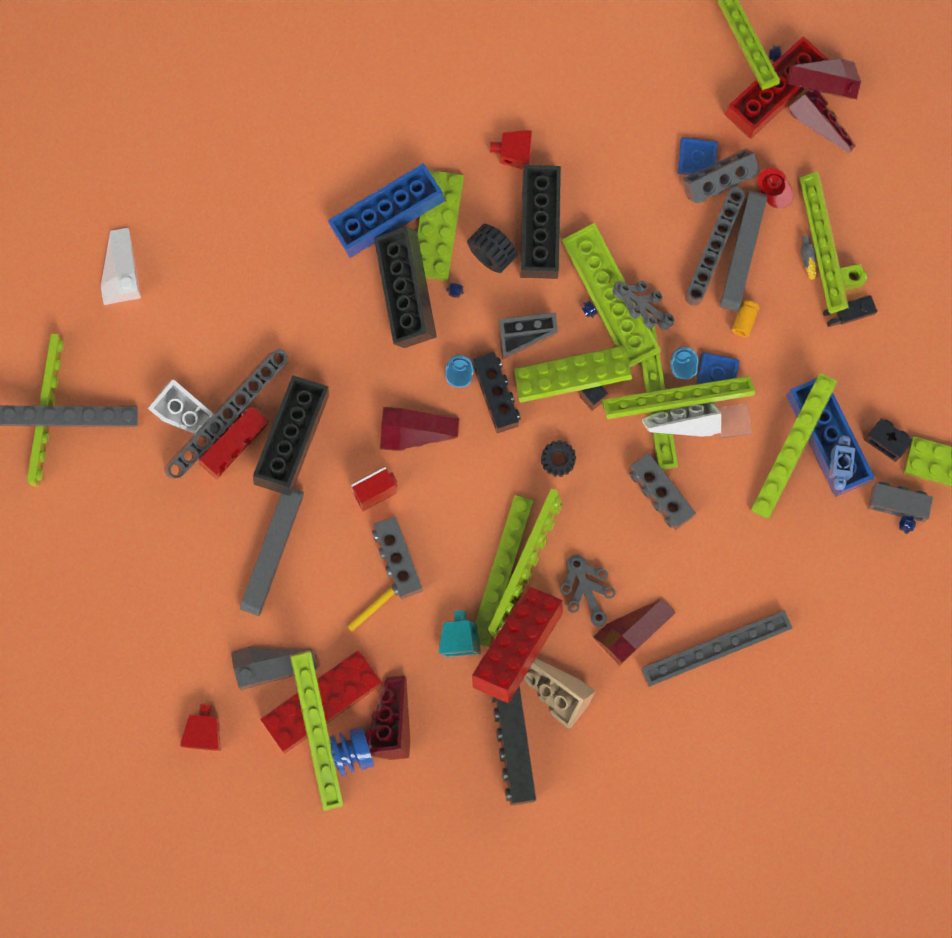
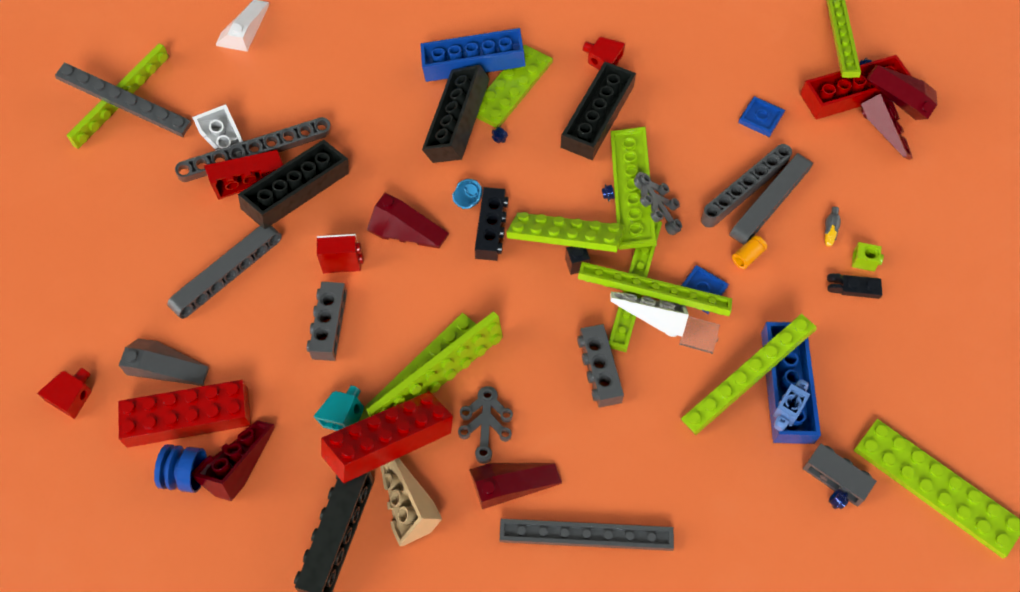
camera: 30 degrees right, 15 degrees down
lime plate [290,651,343,811] -> none
yellow bar [347,587,395,632] -> none
black tyre [467,224,517,273] -> none
dark grey wedge [498,313,558,359] -> none
black tyre [541,440,576,477] -> none
dark azure hair [670,347,699,380] -> none
dark grey brick [682,149,760,203] -> none
red piece [757,168,793,209] -> none
lime plate [800,171,849,314] -> none
black brick [864,418,913,462] -> none

